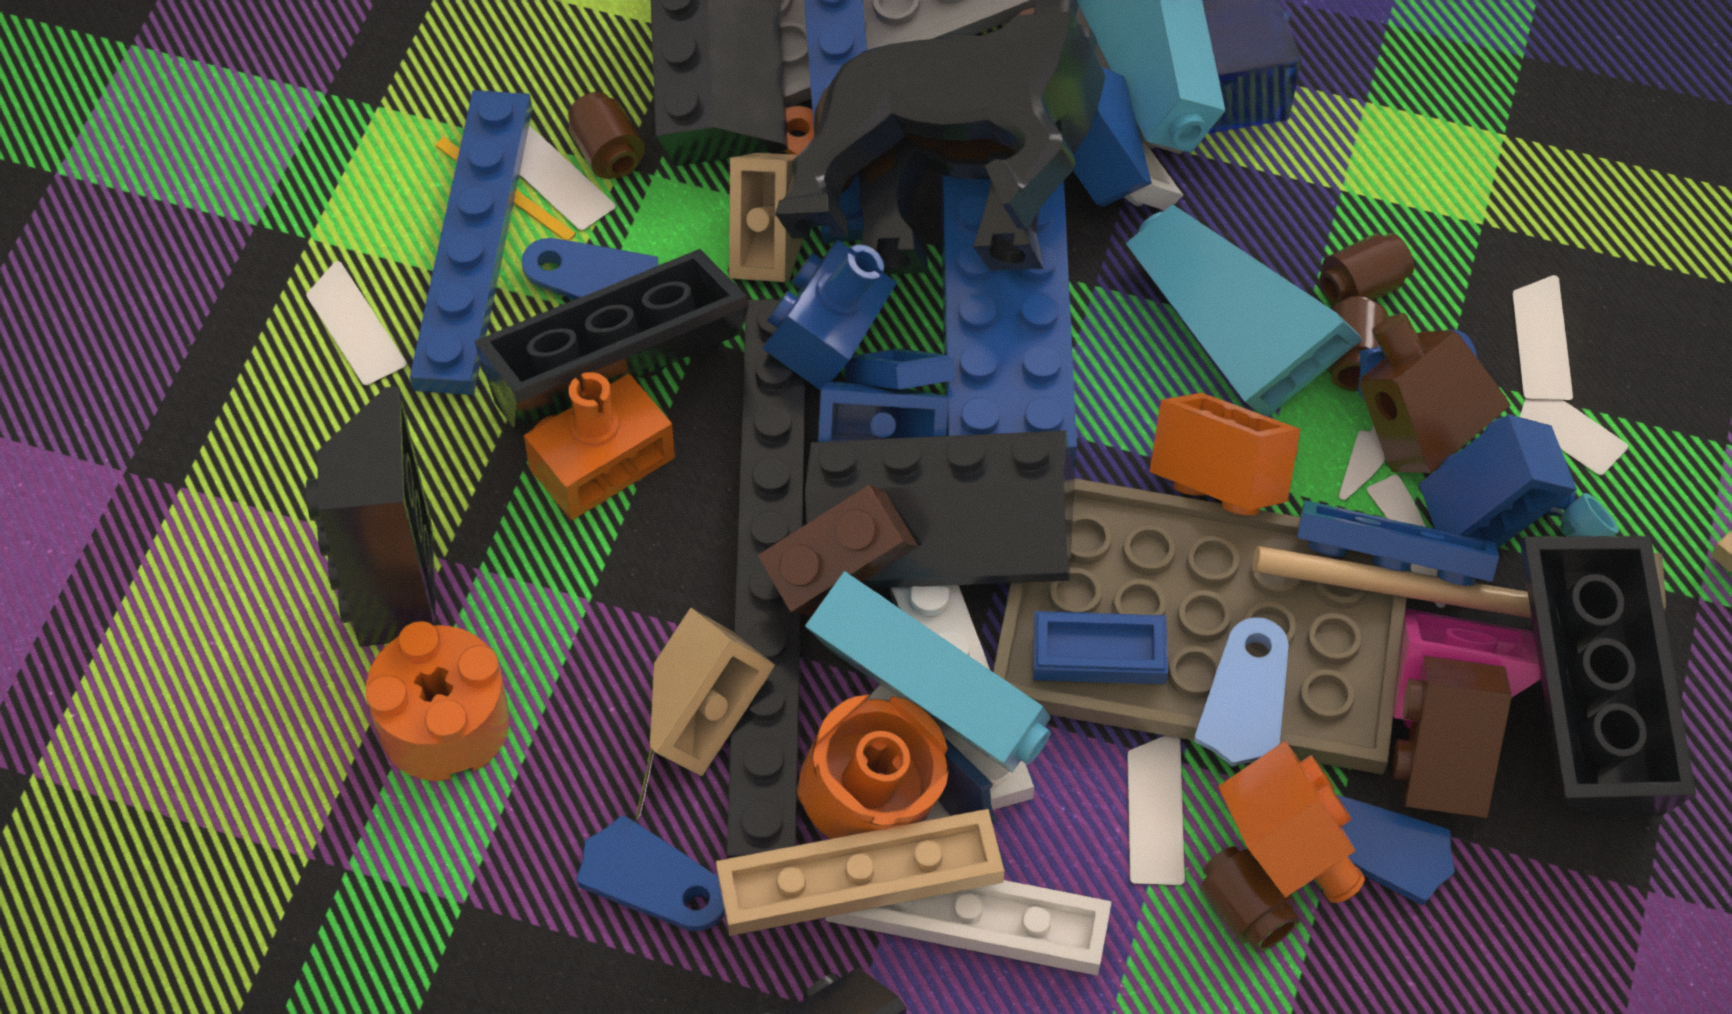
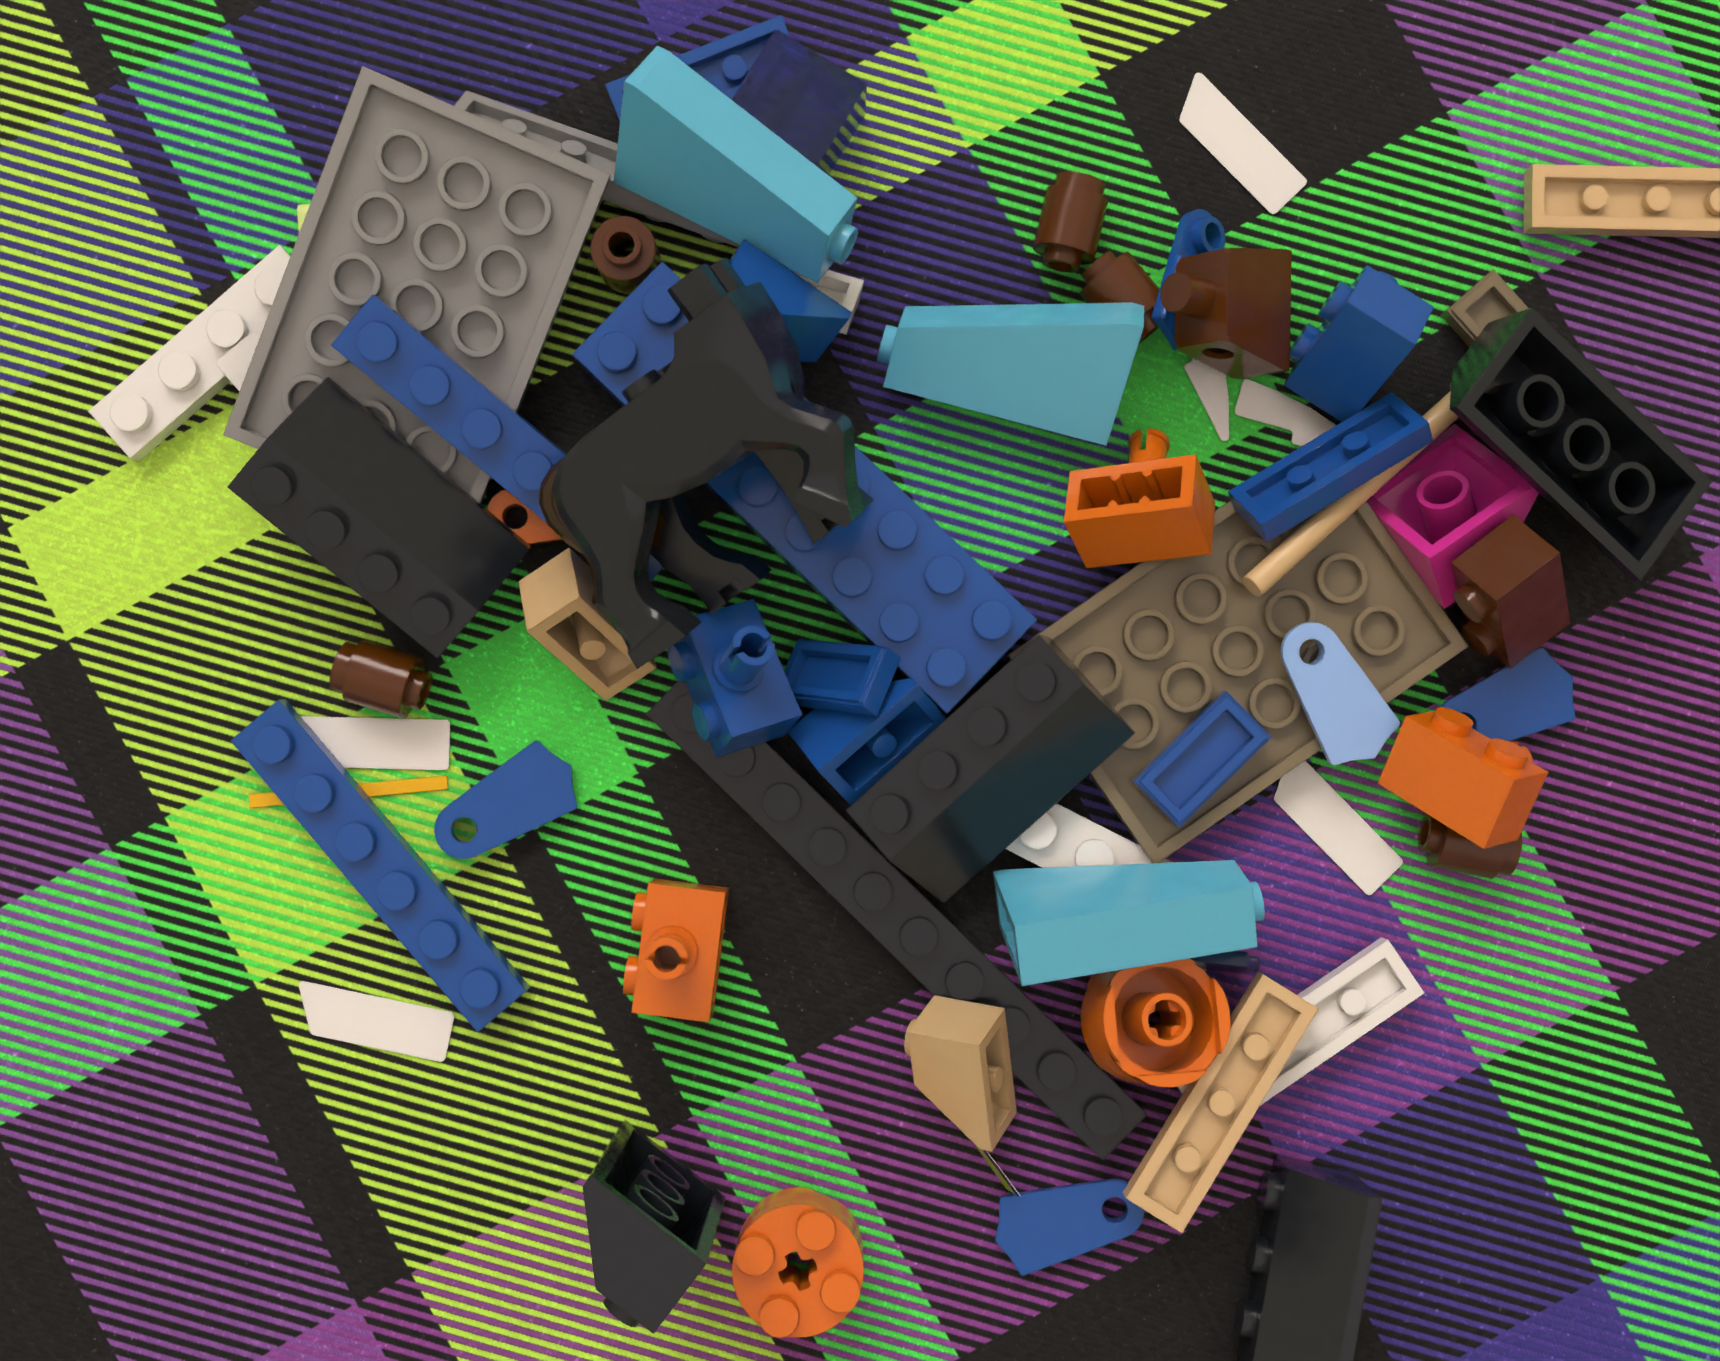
camera: 50 degrees left, 30 degrees up
black slope [474,249,749,429] -> none
reddish brown brick [757,485,918,616] -> none
white sticker [1520,398,1628,475] -> none
medium azure hinge [1560,493,1619,536] -> none

